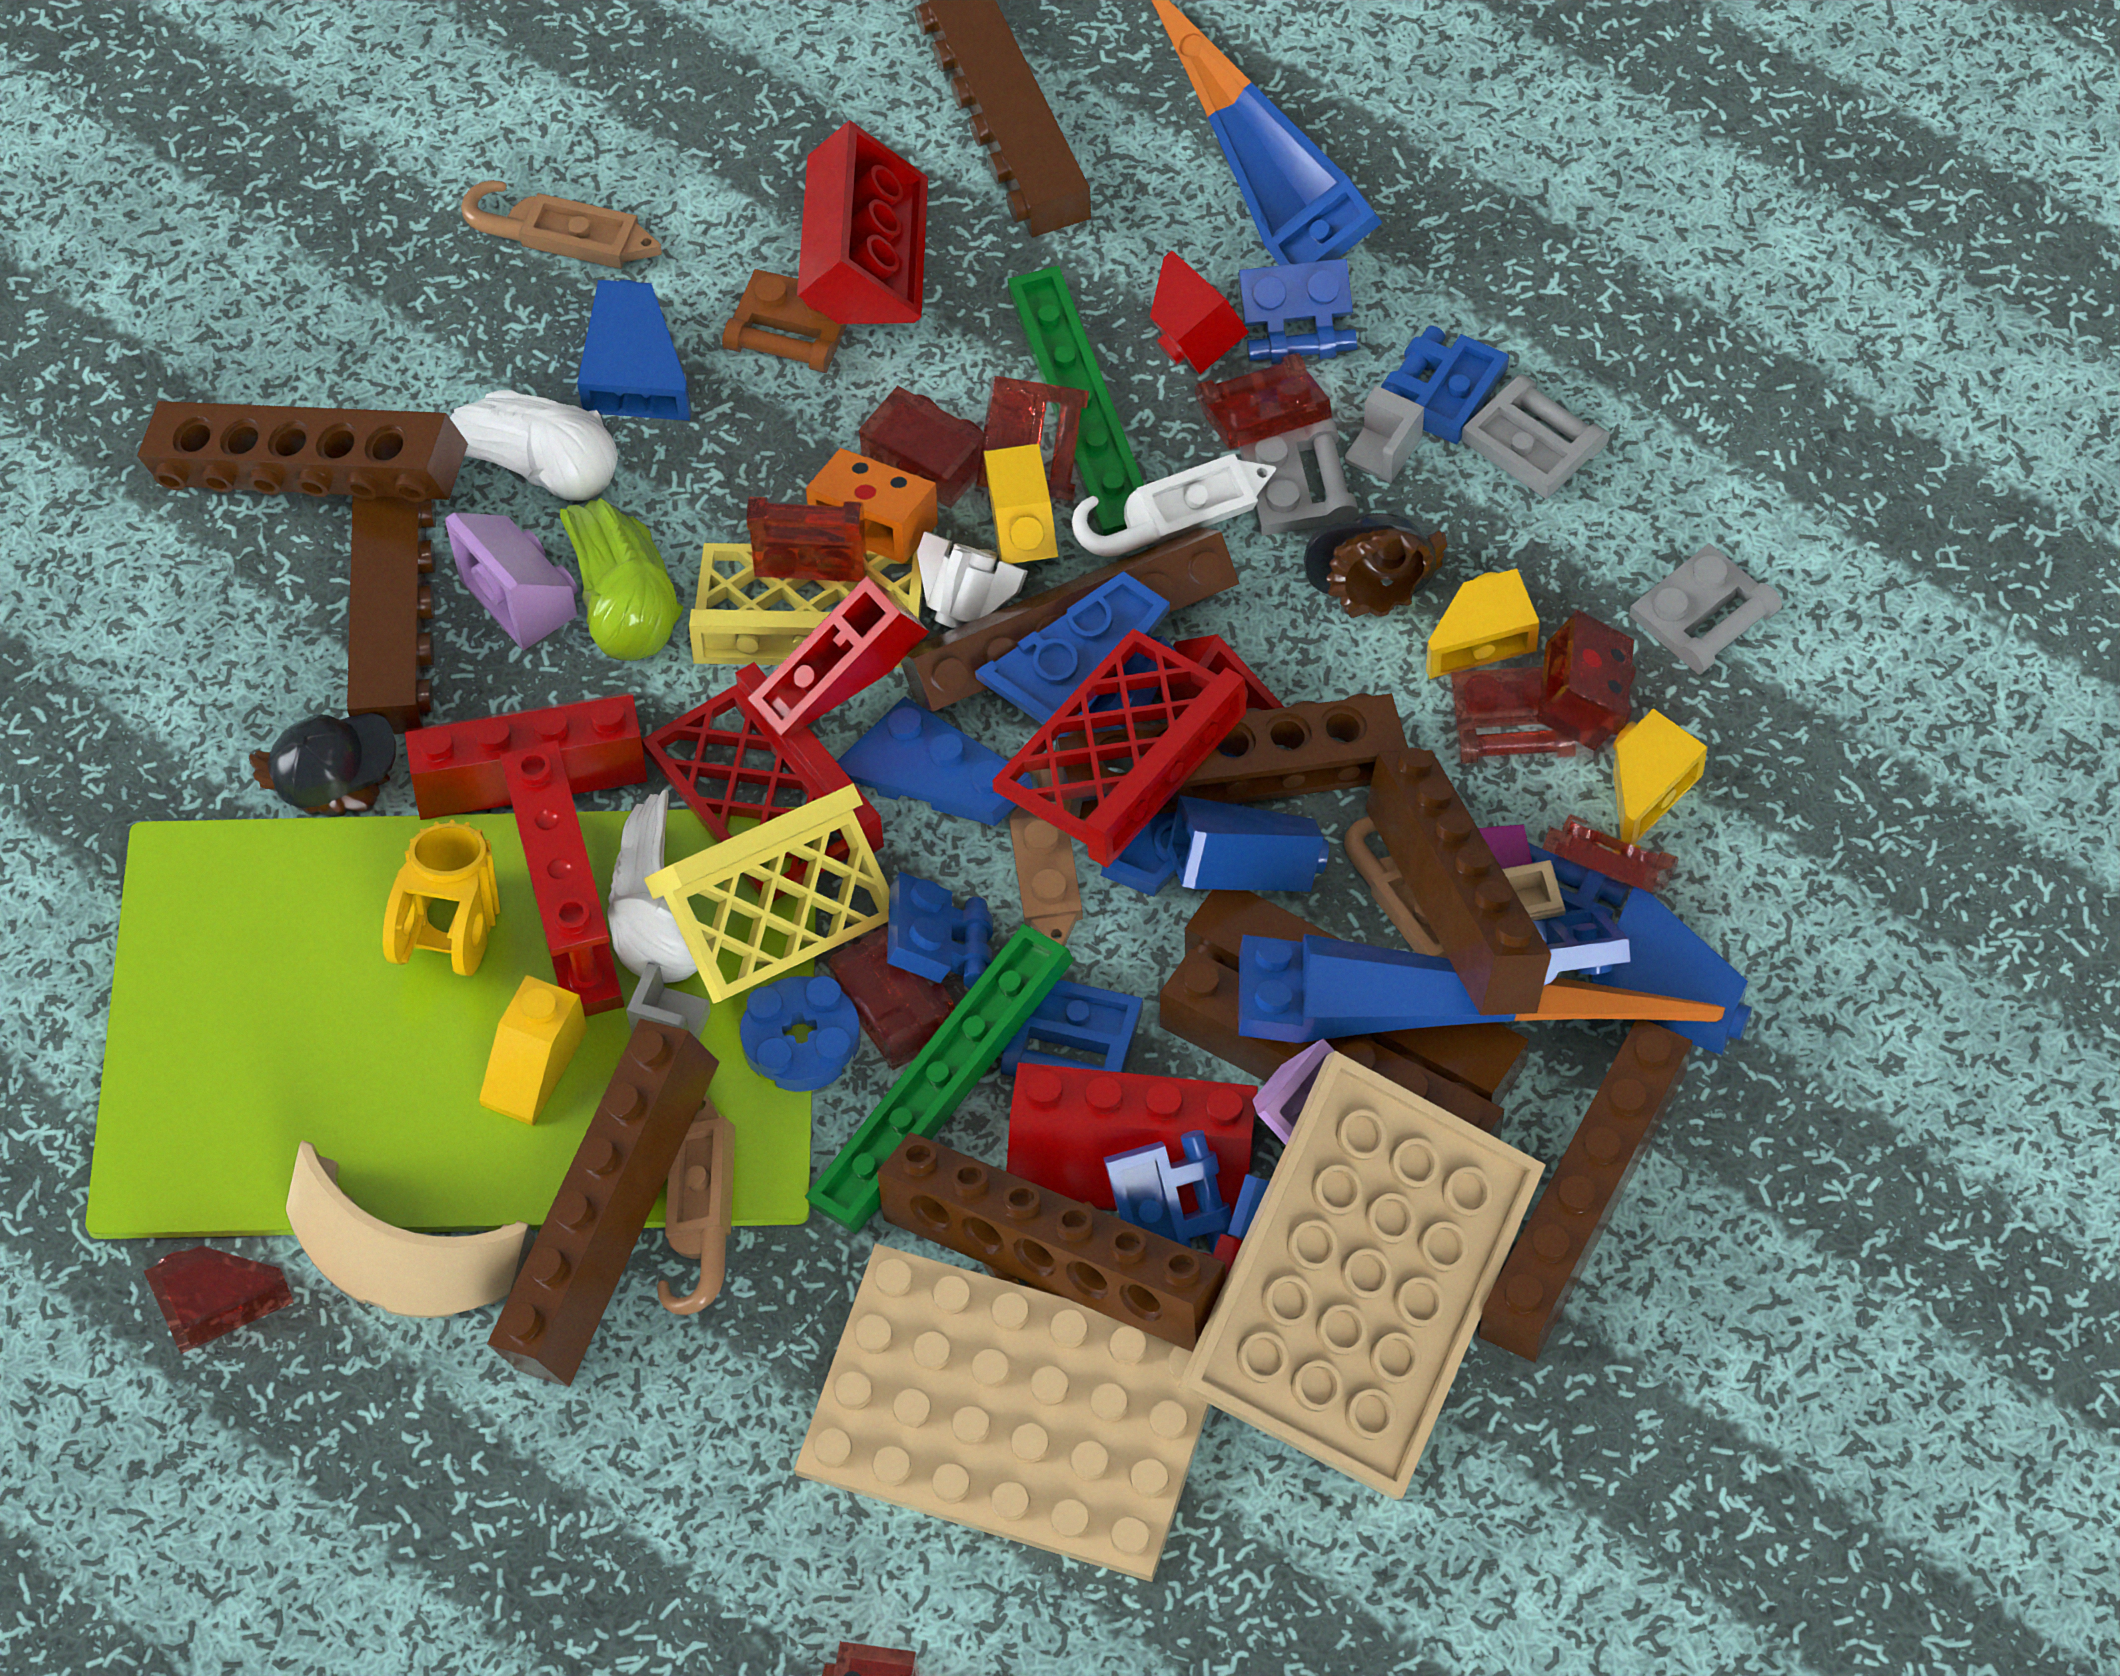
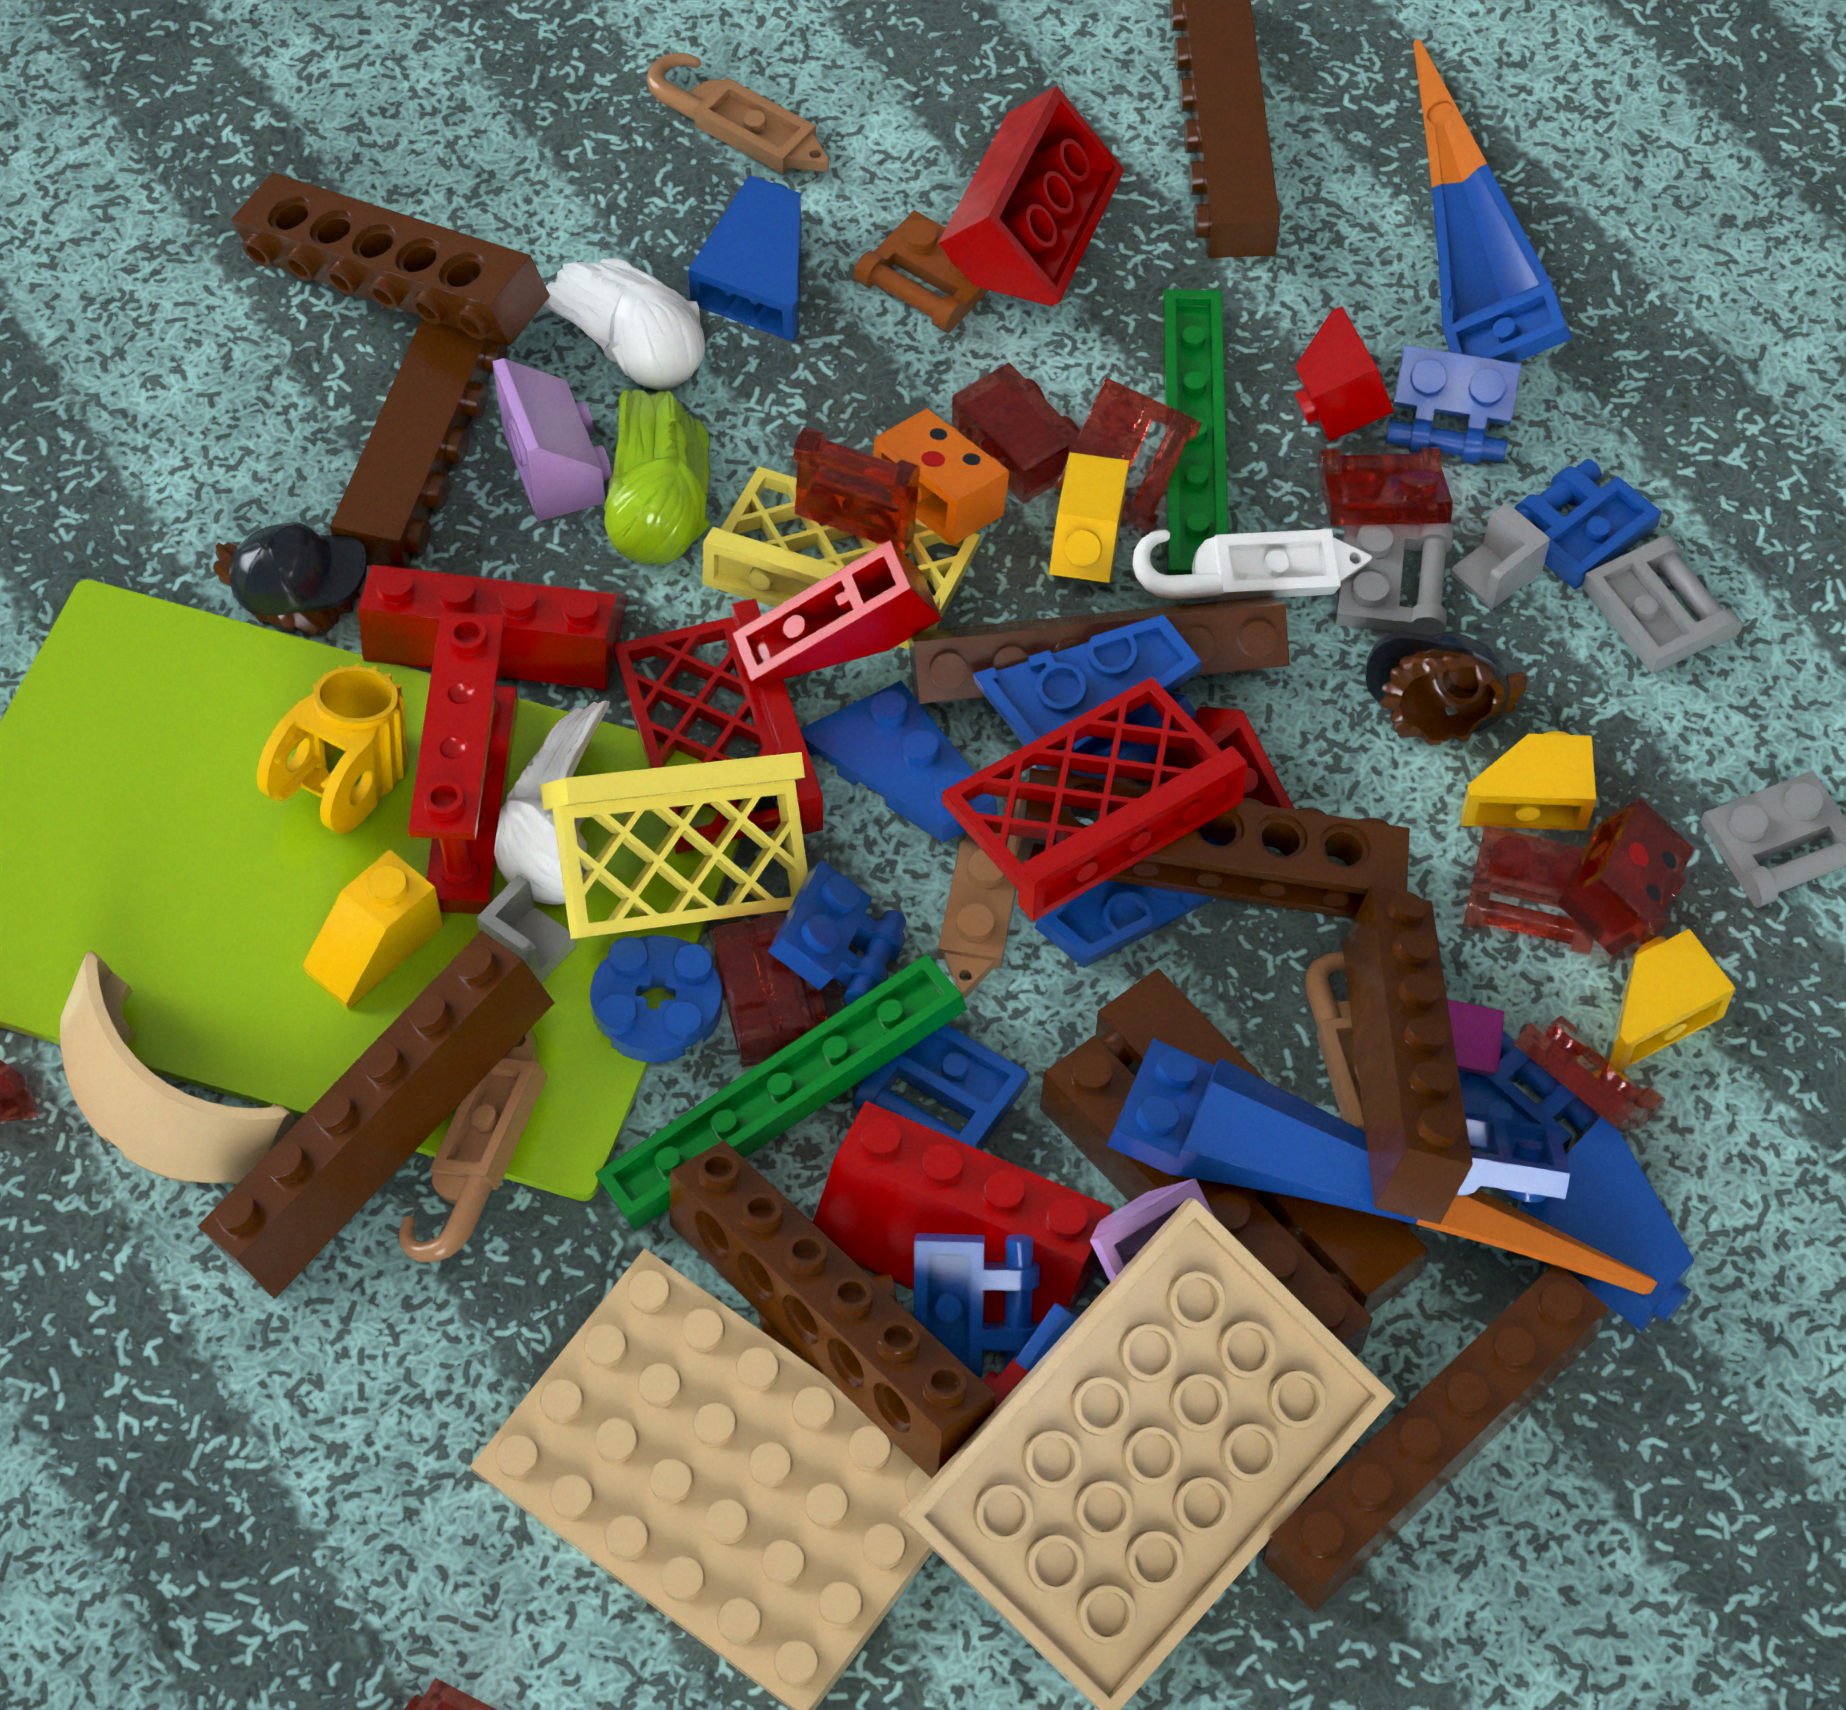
camera: 15 degrees right, 0 degrees up
white brick [917,532,1028,629] -> none
blue slope [1167,795,1329,892] -> none
tan slope [1502,860,1565,921] -> none

